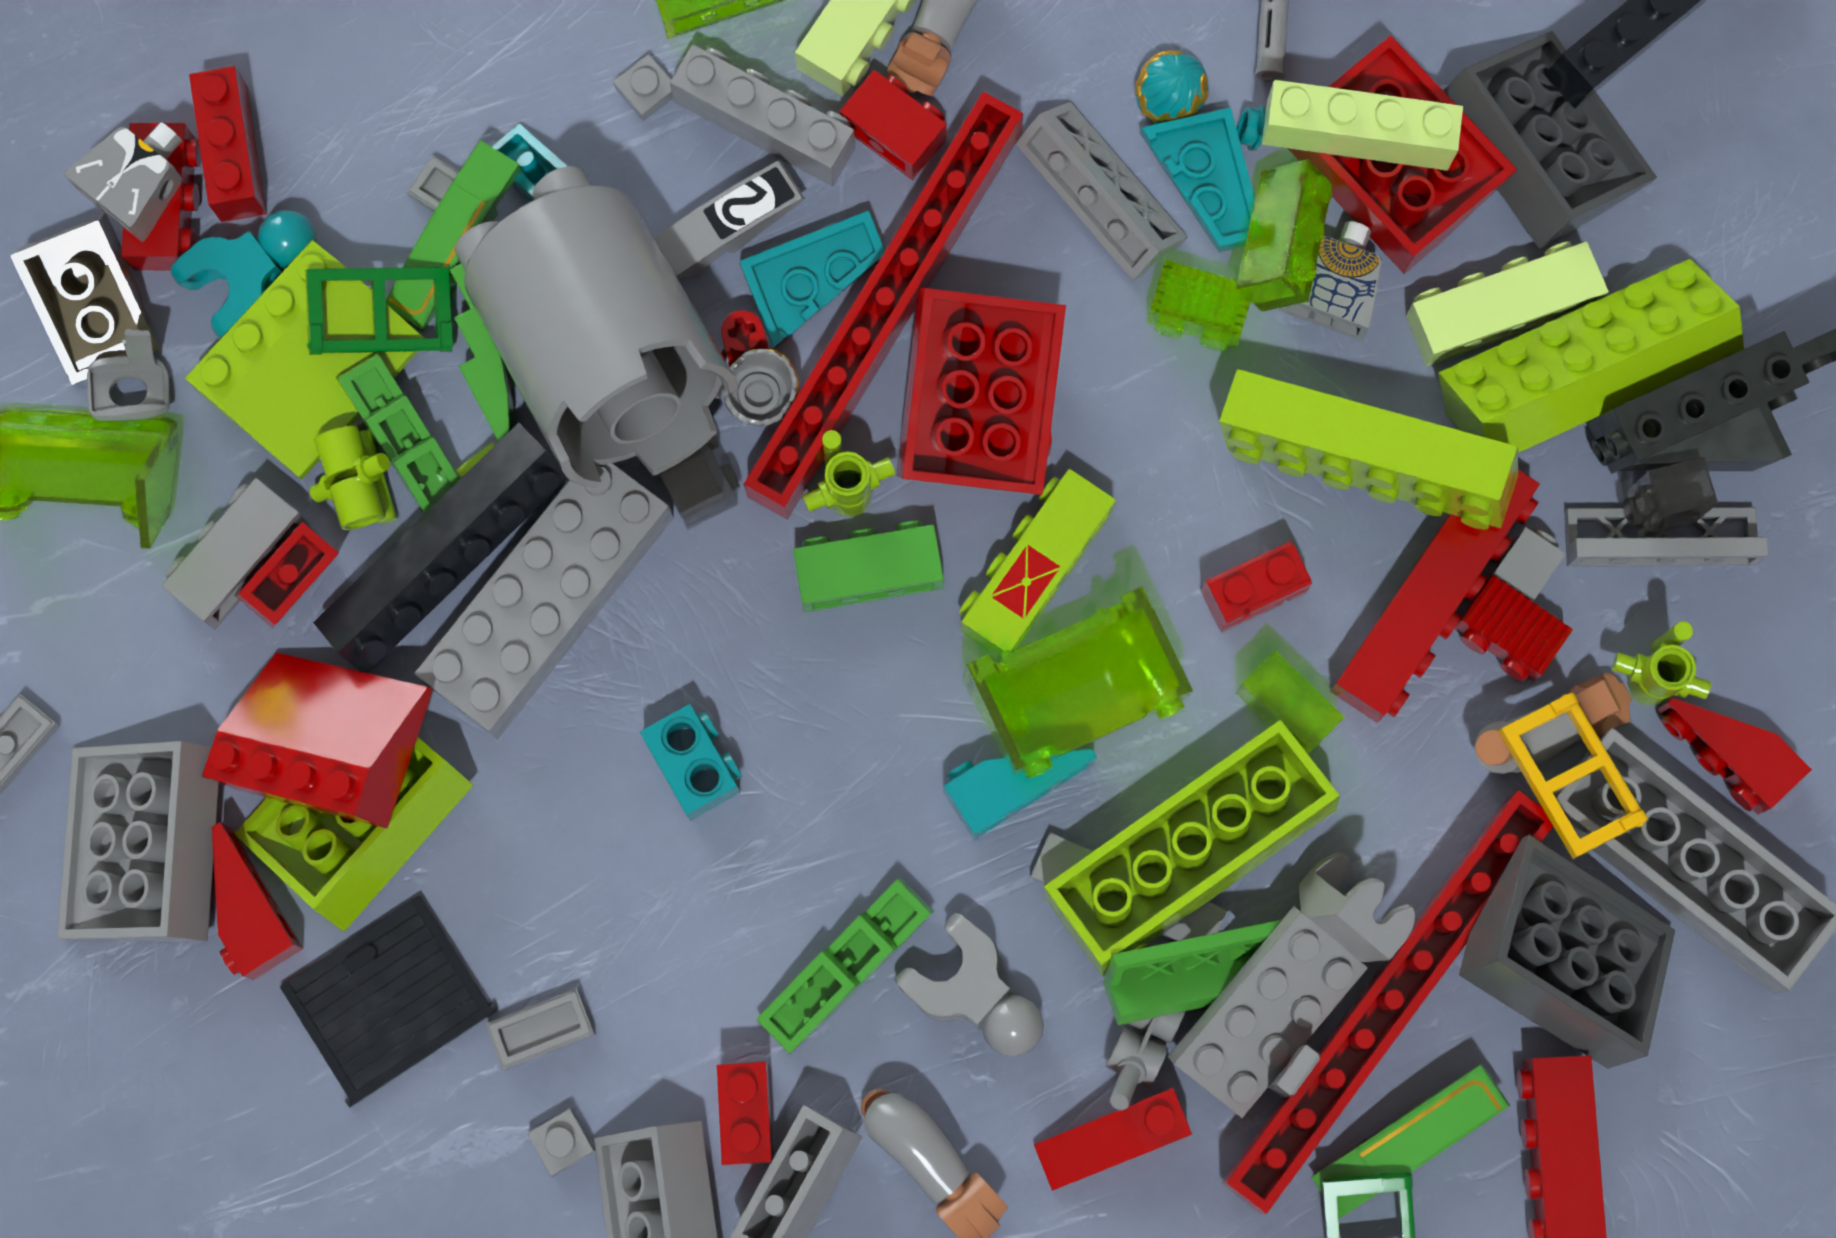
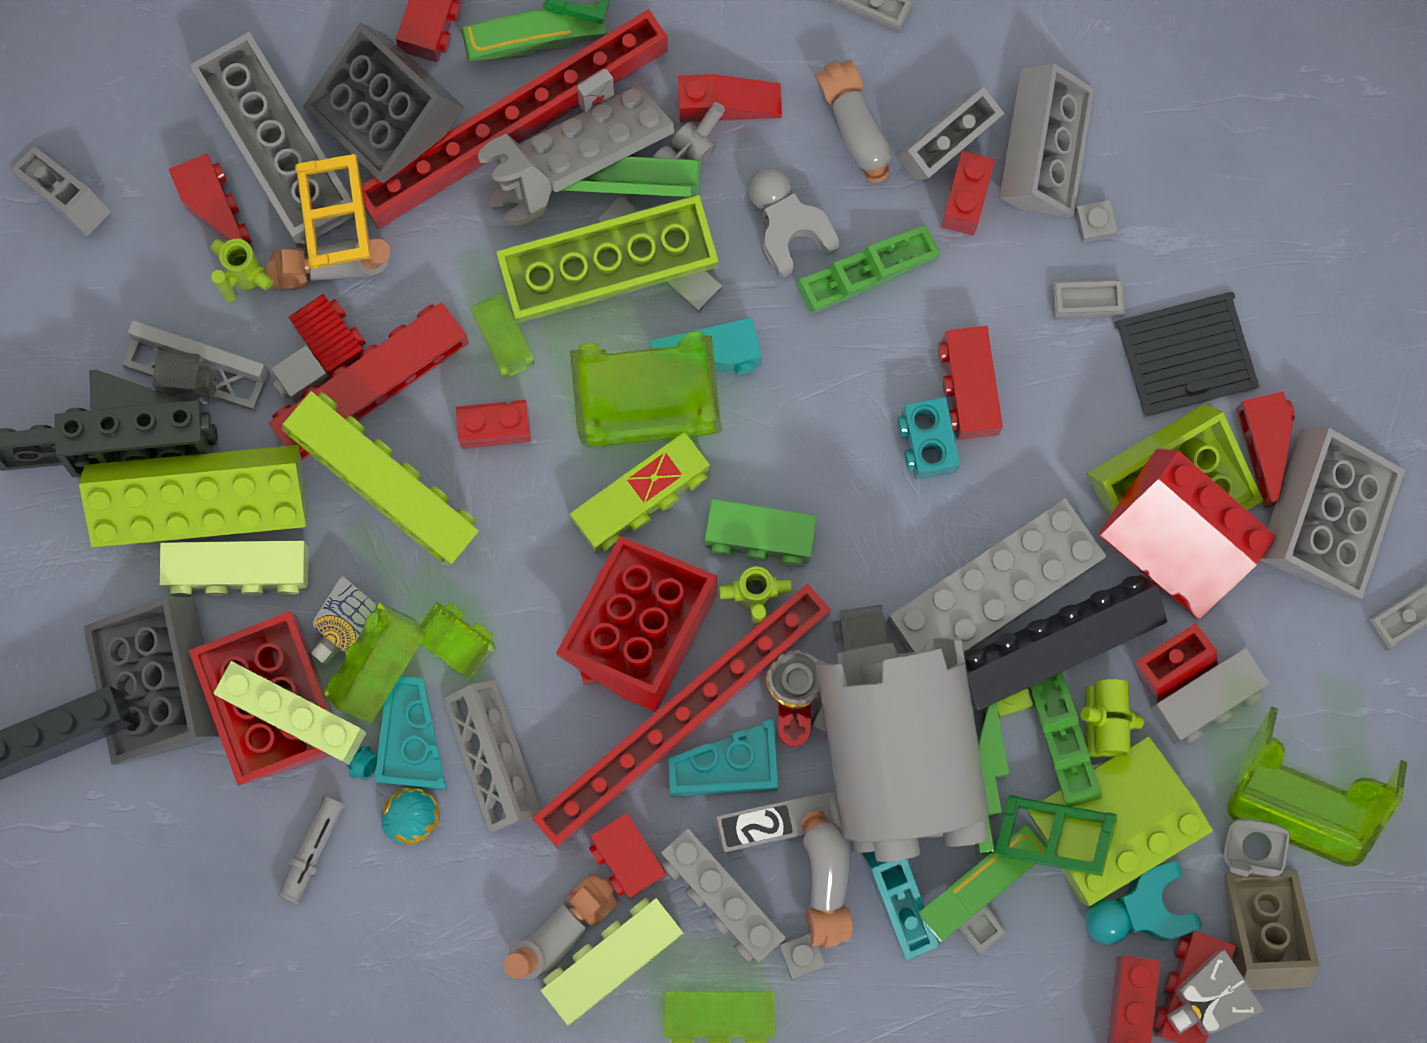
camera: 165 degrees left, 0 degrees up
none -> light grey piece [801,811,853,949]
none -> red brick [938,326,1003,440]

